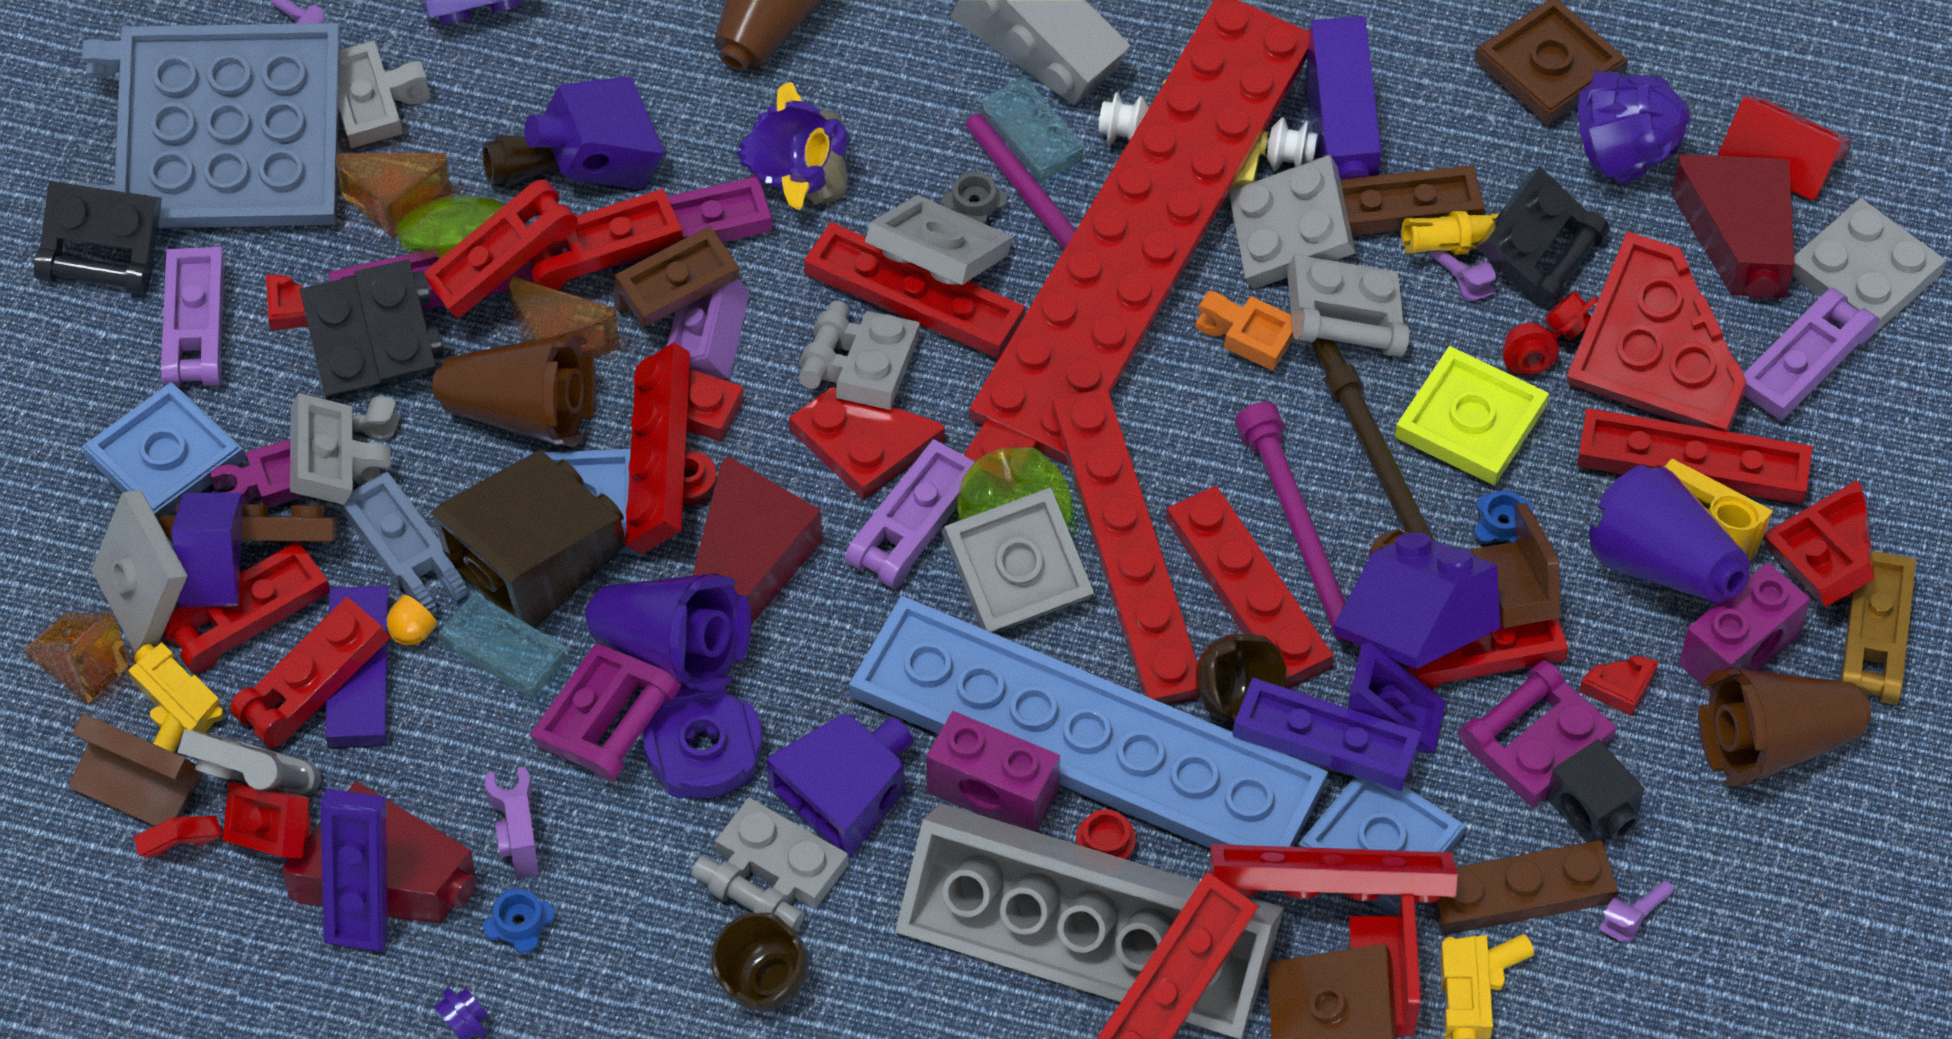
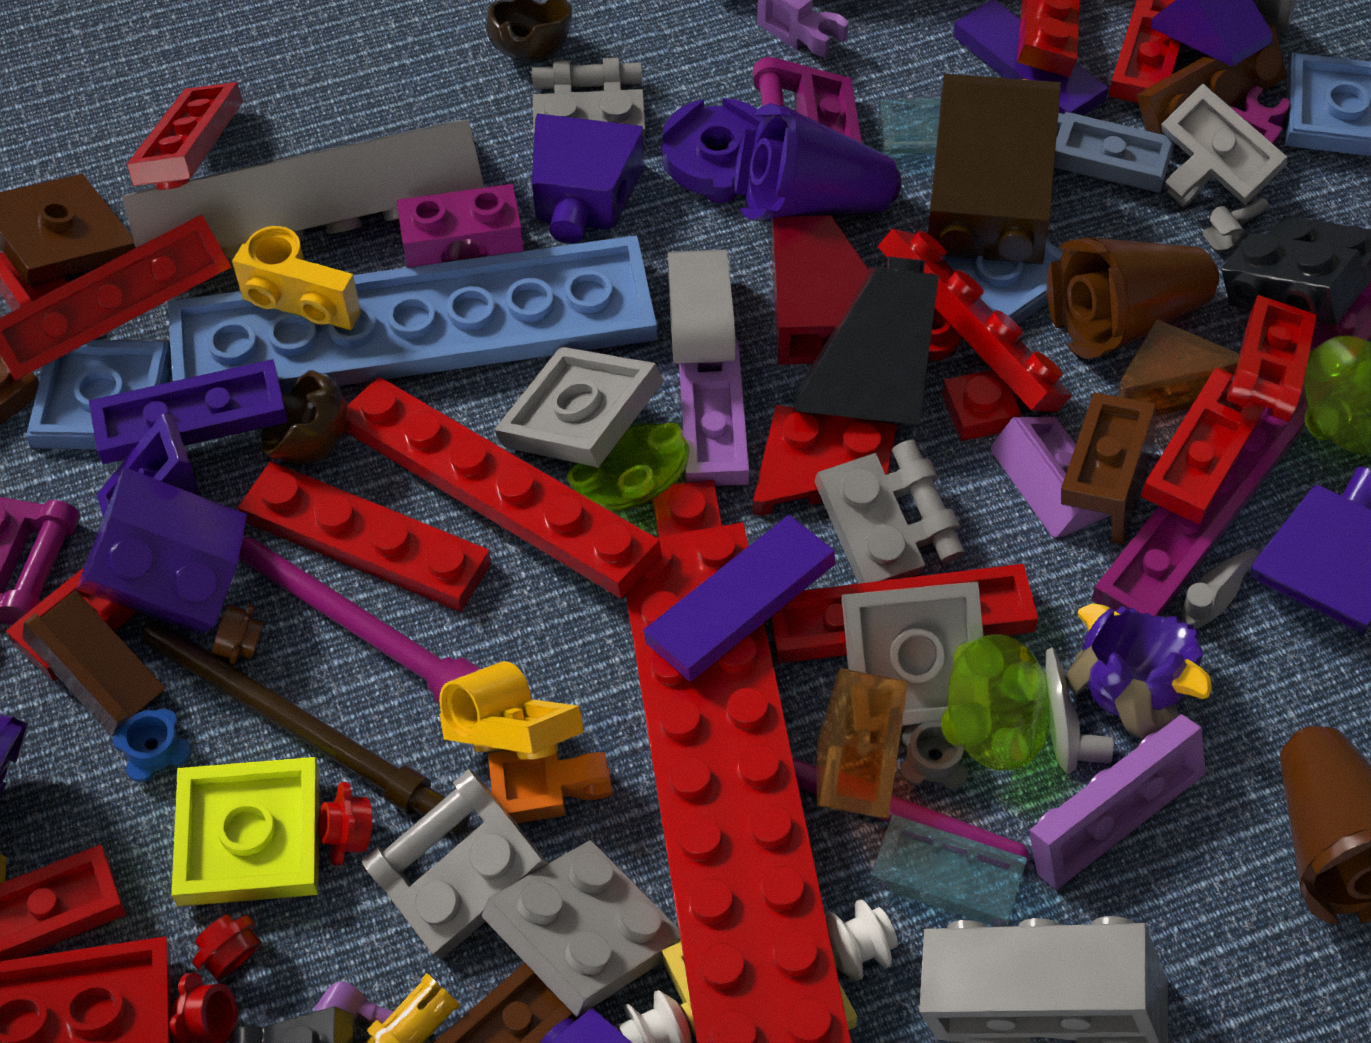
camera: 145 degrees right, 0 degrees up
red plate [1076,809,1136,860] -> none
none -> yellow plate [232,226,361,330]
none -> red plate [318,782,372,866]
none -> yellow plate [439,661,584,760]
none -> dark purple tile [643,515,836,682]
none -> light grey beam [668,249,735,364]
none -> black slope [794,256,939,425]
none -> clear orange slope [816,668,908,819]
none -> clear neon green dish [941,634,1050,771]
none -> medium lavender plate [1029,714,1206,890]
none -> light grey bar [1046,648,1113,774]
none -> light grey bar [1181,548,1260,629]

